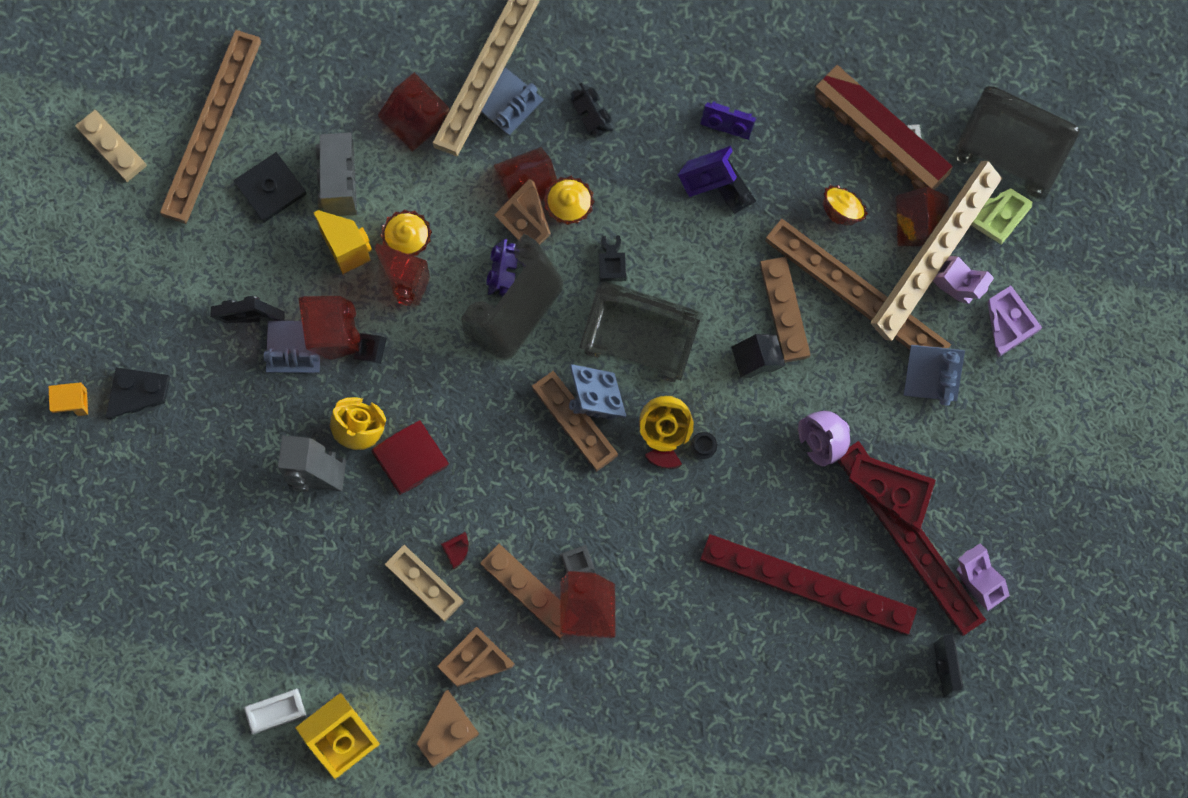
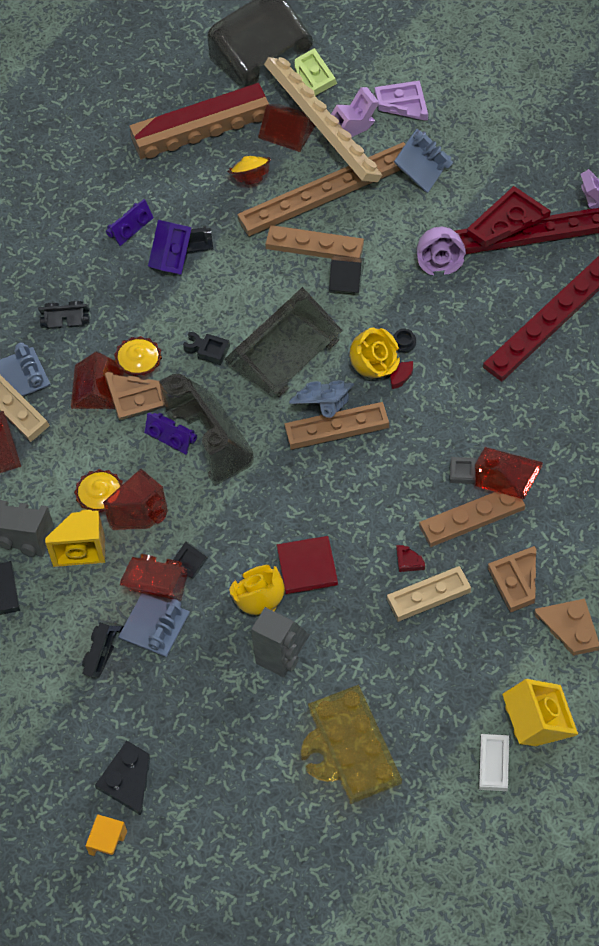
camera: 60 degrees left, 15 degrees down
none -> clear yellow plate [301,685,402,804]

